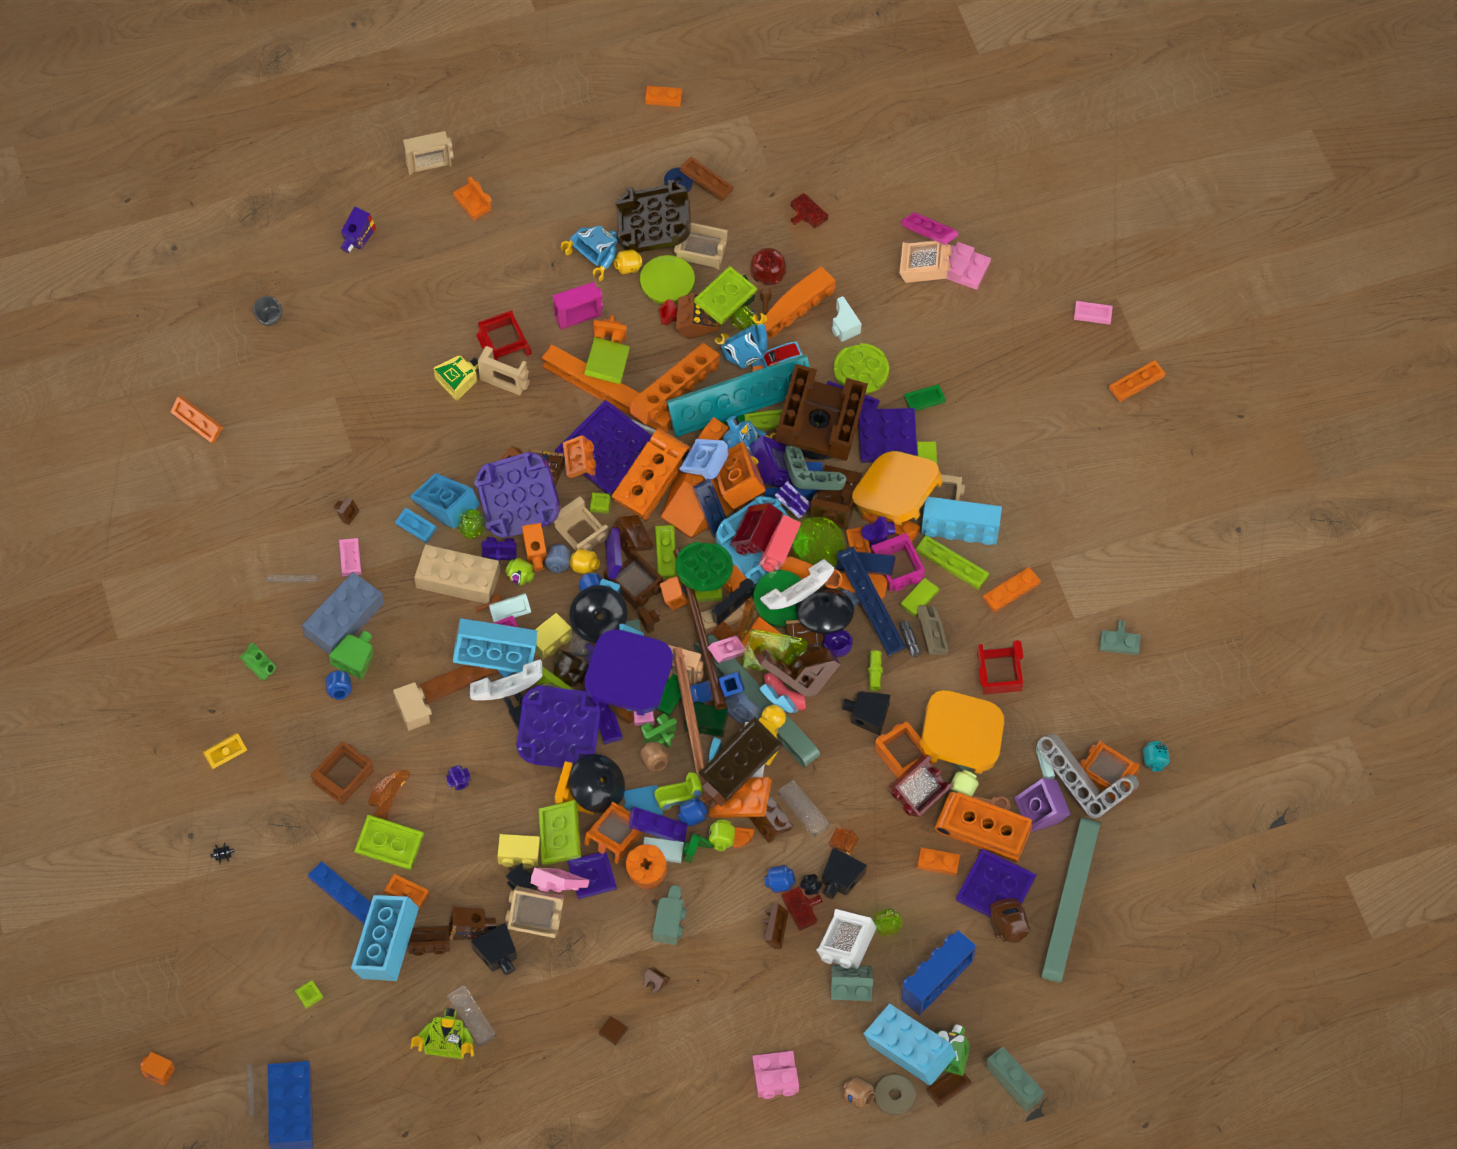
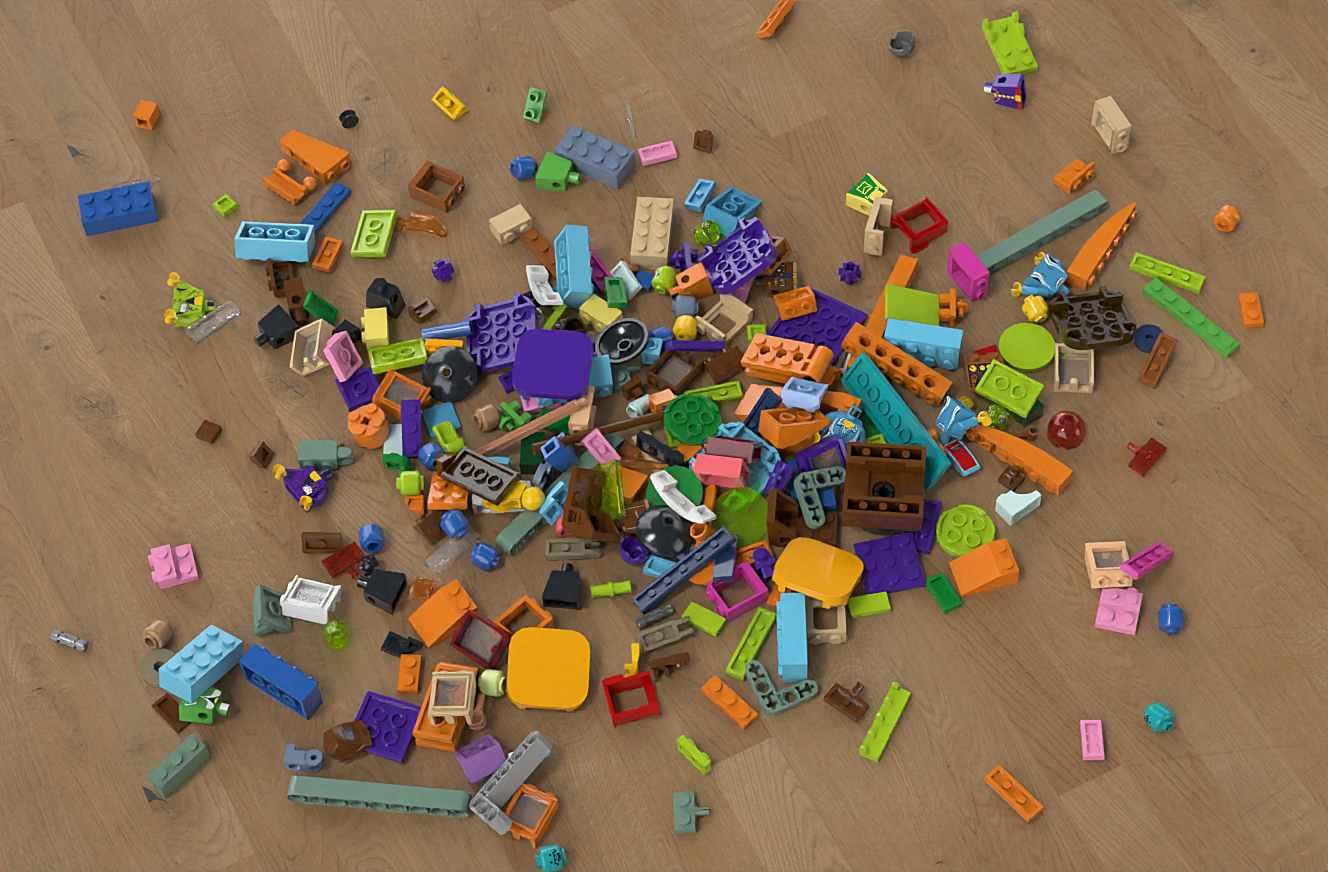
camera: 85 degrees right, 5 degrees down
none -> orange gear [263,159,317,206]
none -> torso [272,464,333,513]
none -> orange slope [280,130,351,185]
none -> sand blue leg [284,744,324,773]
none -> green tile [303,290,338,326]
none -> black torso [366,278,406,319]
none -> black slope [381,631,424,658]
none -> reddish brown plate [408,297,438,323]
none -> orange slope [408,579,478,649]
none -> piece [422,320,474,342]
none -> tan window [428,670,476,725]
none -> blue head [440,509,469,539]
none -> blue head [470,542,500,571]
none -> dark tan hinge [545,538,601,560]
none -> green tile [603,277,627,308]
none -> yellow slope [624,643,640,677]
none -> light aqua cone [626,394,649,418]
none -> blue tile [636,269,654,293]
none -> medium azure tile [643,554,676,578]
none -> reddish brown plate [647,652,690,679]
none -> lime plate [677,735,711,776]
none -> sand green beam [745,660,818,716]
none -> reddish brown plate [824,682,869,723]
none -> dark purple gear [838,261,862,285]
none -> lime hinge [859,682,911,763]
none -> medium azure brick [884,318,963,370]
none -> orange slope [948,538,1020,597]
none -> sand green beam [976,190,1110,276]
none -> lime hinge [982,11,1038,74]
none -> reddish brown tile [998,465,1025,492]
none -> orange slope [1065,202,1138,291]
none -> lime tile [1129,252,1206,294]
none -> bright green plate [1142,277,1240,359]
none -> teal head [1144,702,1175,733]
none -> blue head [1157,604,1185,635]
none -> orange piece [1214,205,1241,232]

